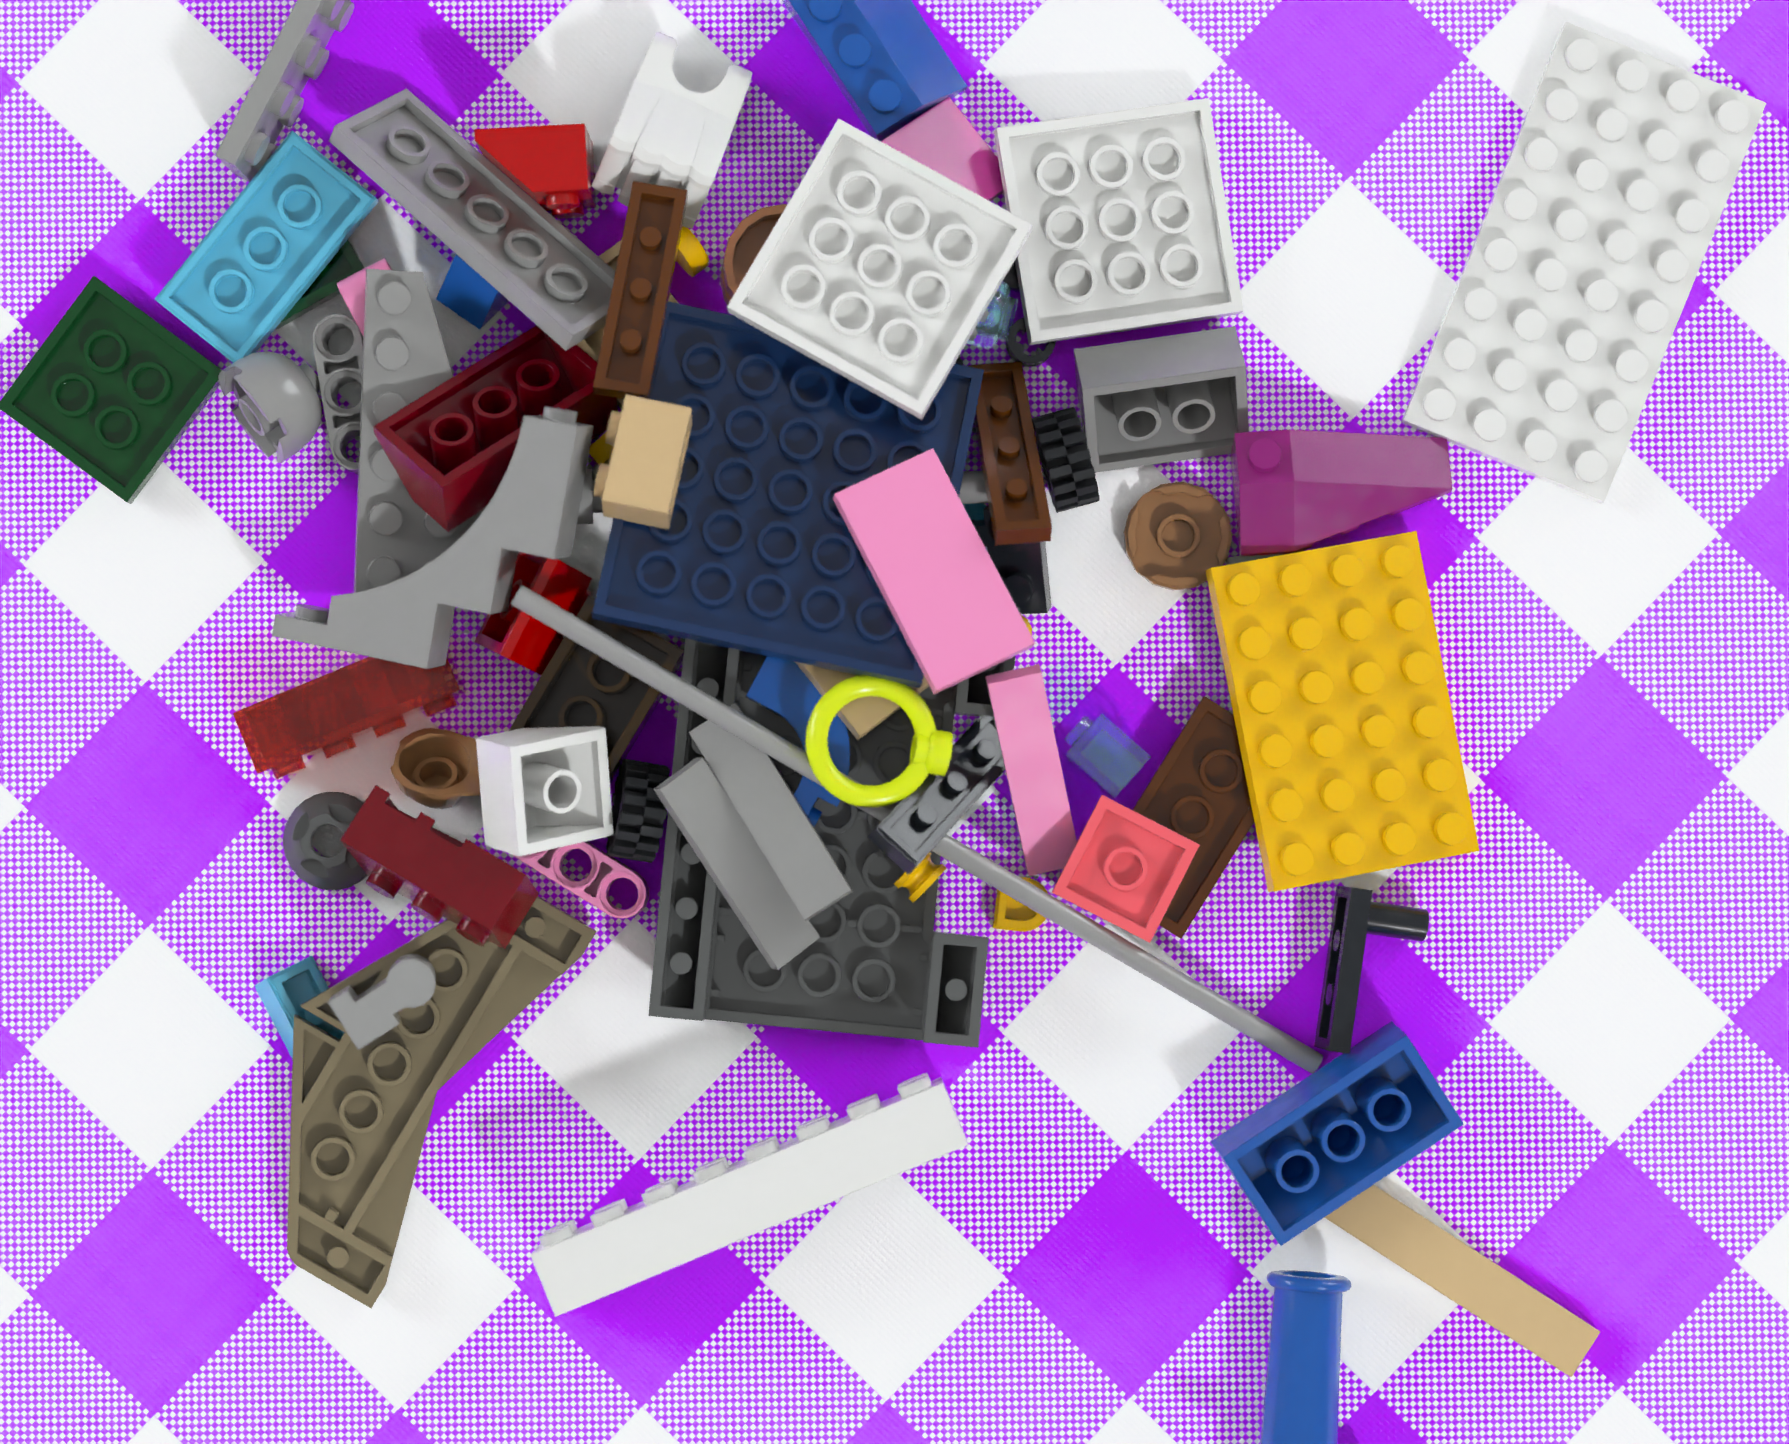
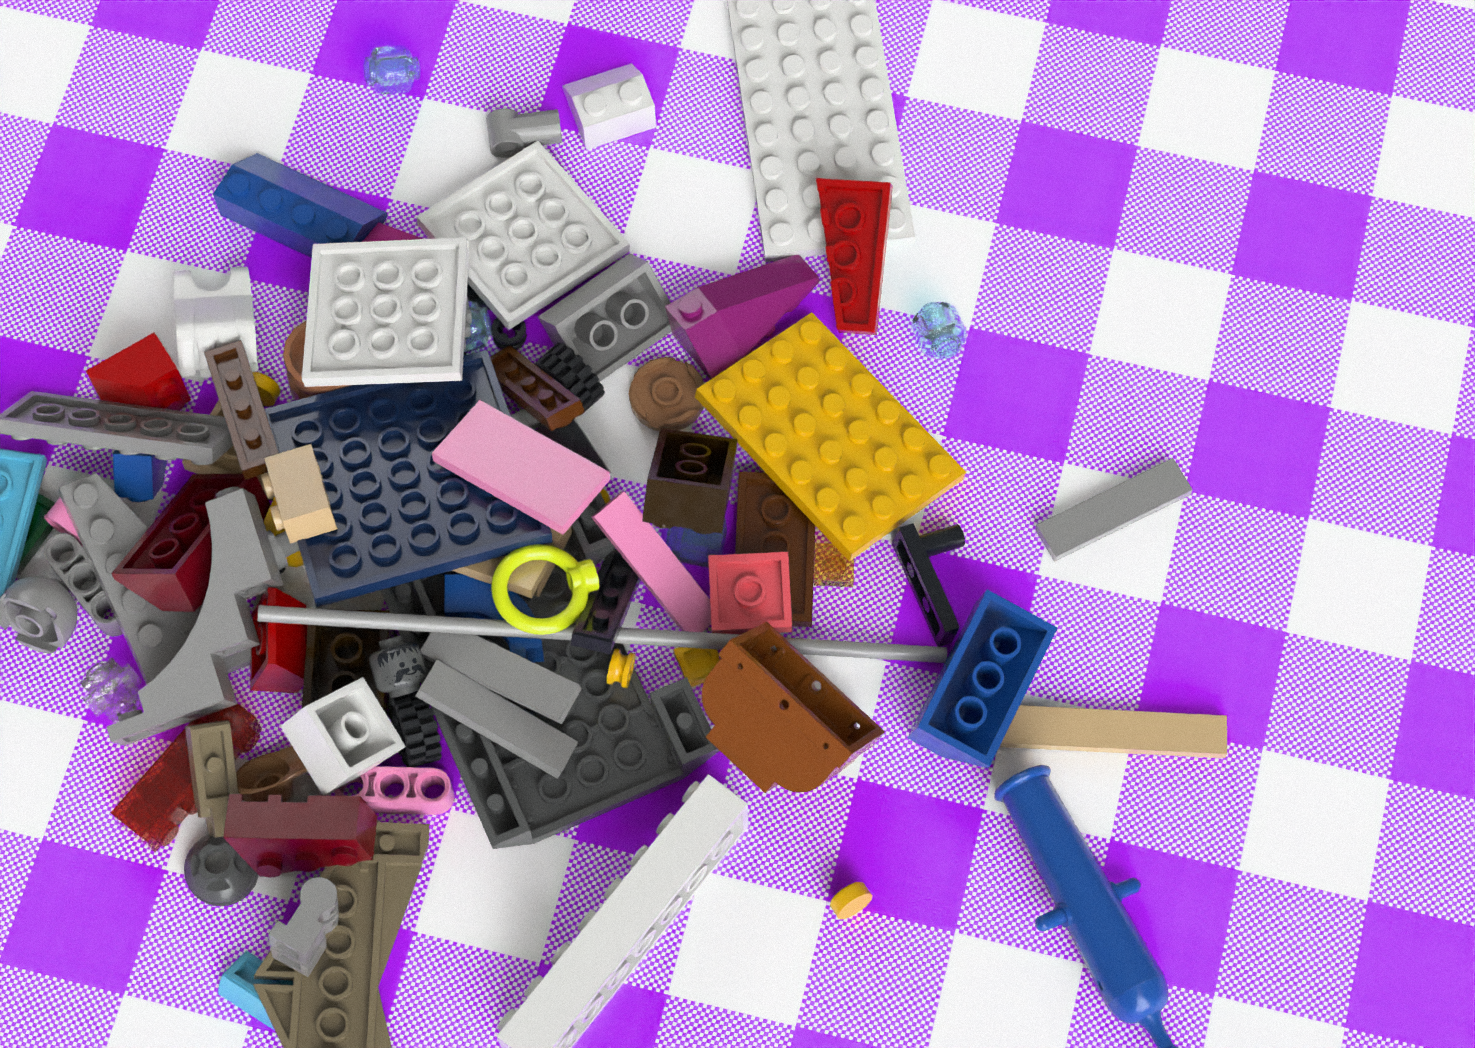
camera: 30 degrees left, 20 degrees down
none -> clear brick [79,657,142,724]
none -> dark tan hinge [185,720,239,838]
none -> dark grey head [369,635,427,698]
none -> light grey piece [486,108,563,158]
none -> white slope [562,63,657,150]
none -> dark brown brick [642,428,738,534]
none -> dark orange container [702,622,885,793]
none -> clear yellow plate [814,543,855,587]
none -> red wing [816,178,893,335]
none -> yellow tile [830,882,873,919]
none -> clear light blue head [911,301,967,359]
none -> light grey tile [1035,458,1193,562]

